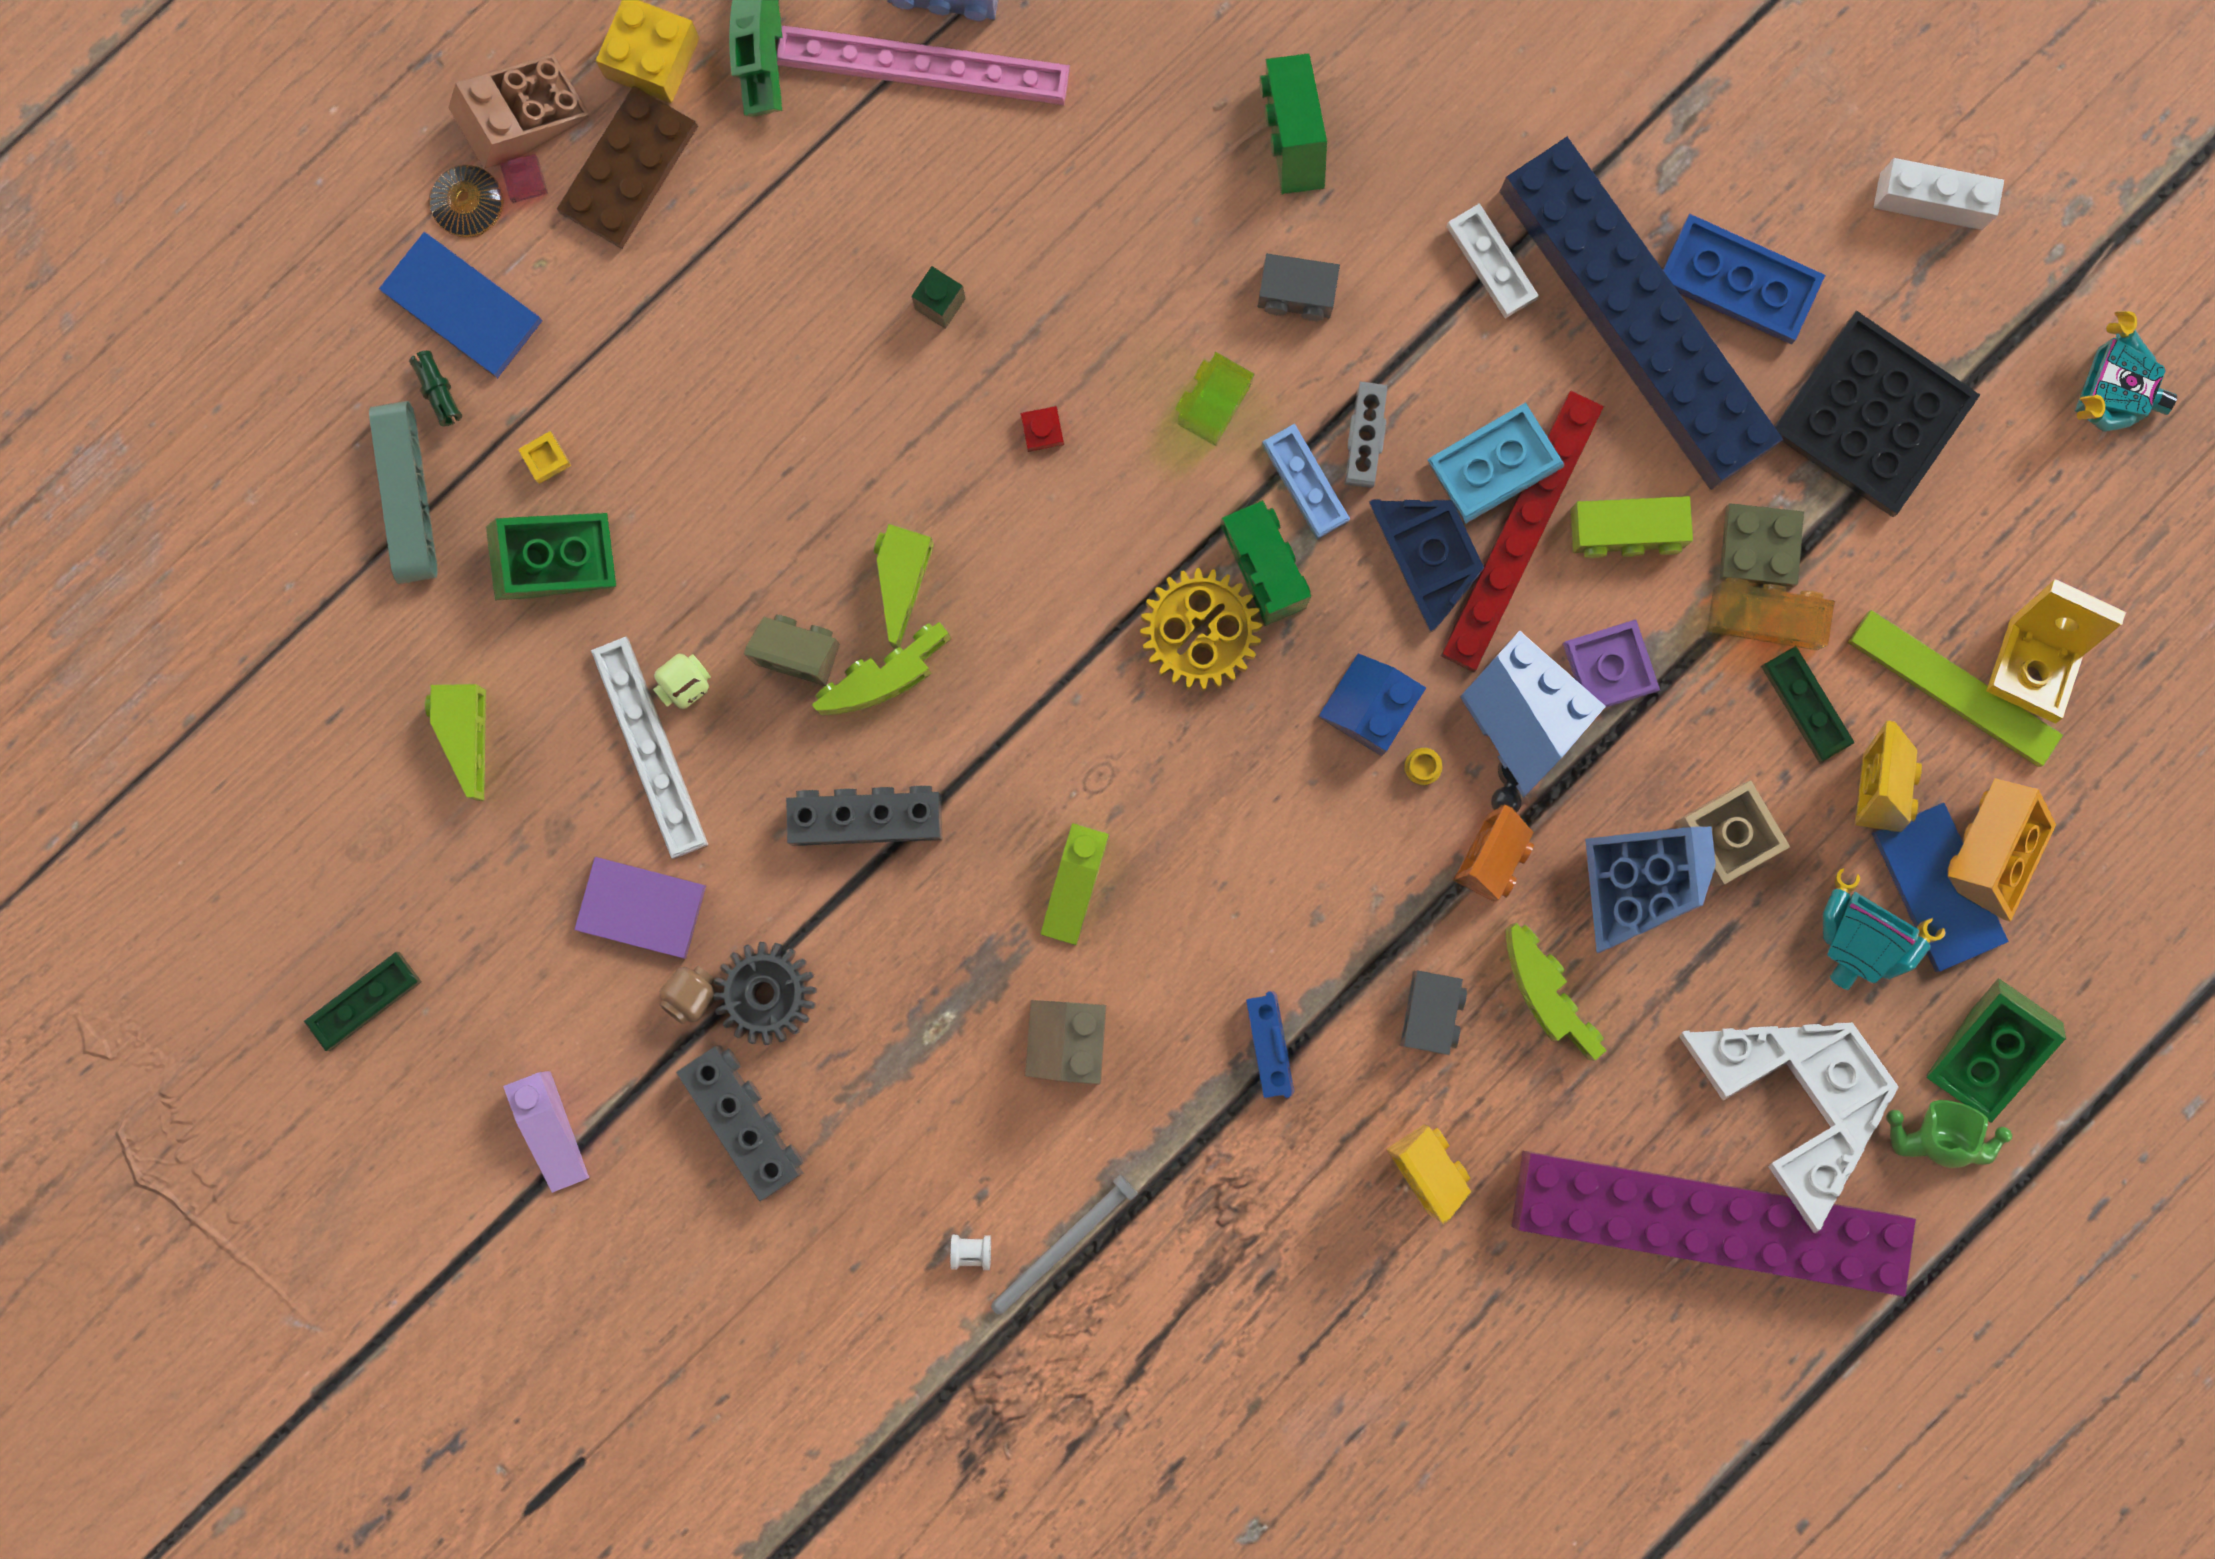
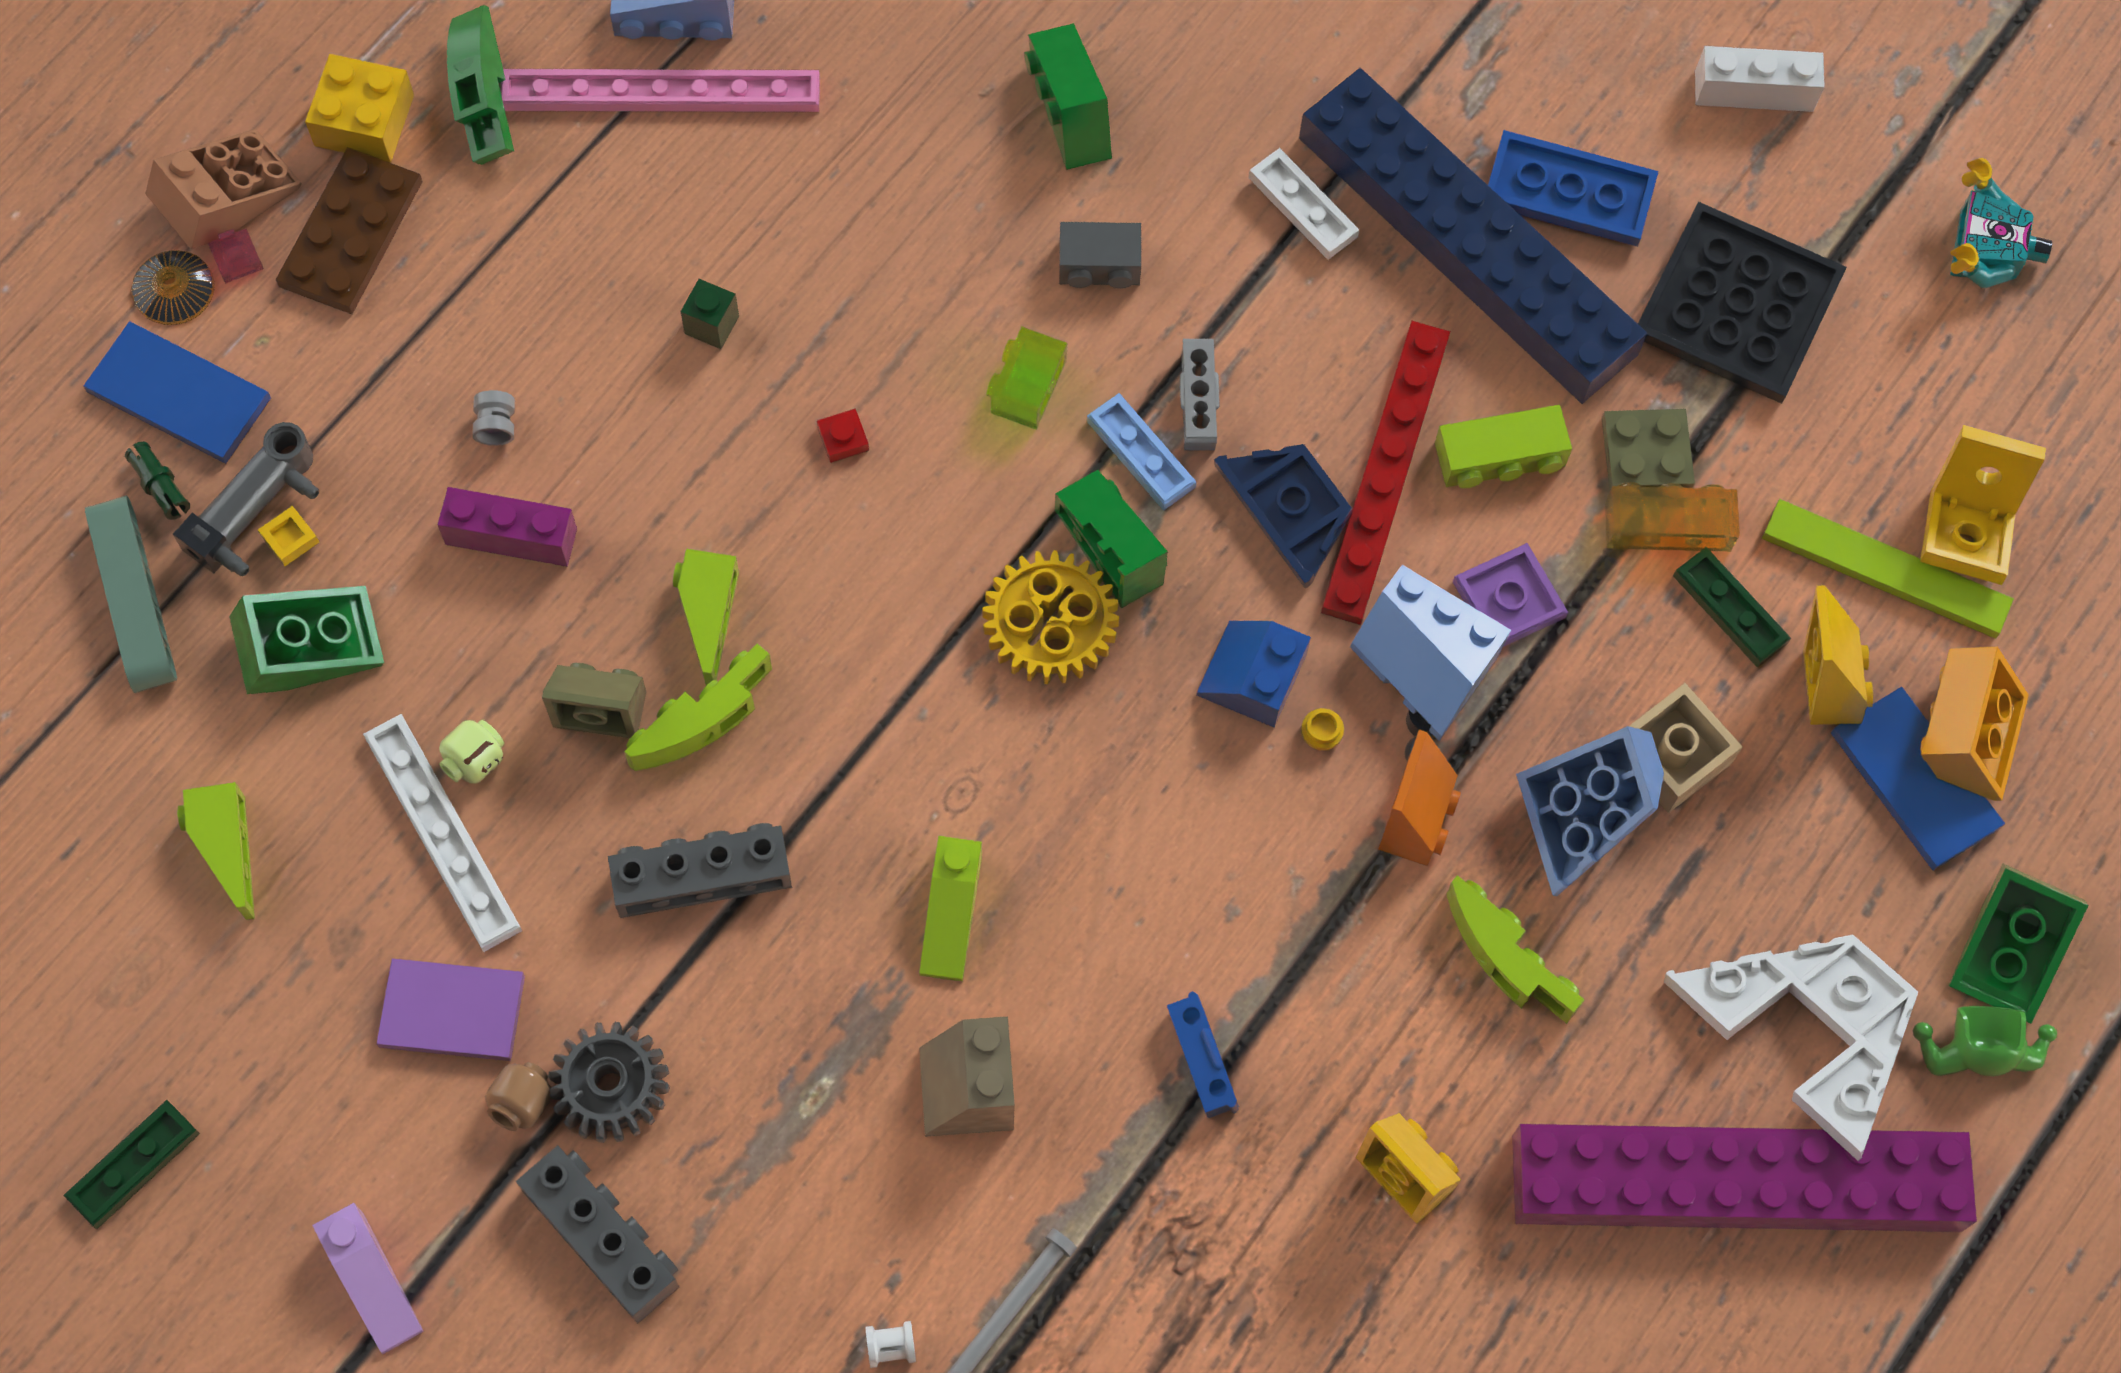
camera: 15 degrees left, 15 degrees down
dark grey brick [1400,970,1467,1055] -> none
medium azure tile [1428,402,1564,524] -> none
teal torso [1822,868,1945,990] -> none
none -> dark grey piece [173,422,319,576]
none -> magenta brick [437,487,577,567]
none -> light grey wheel [473,390,515,446]

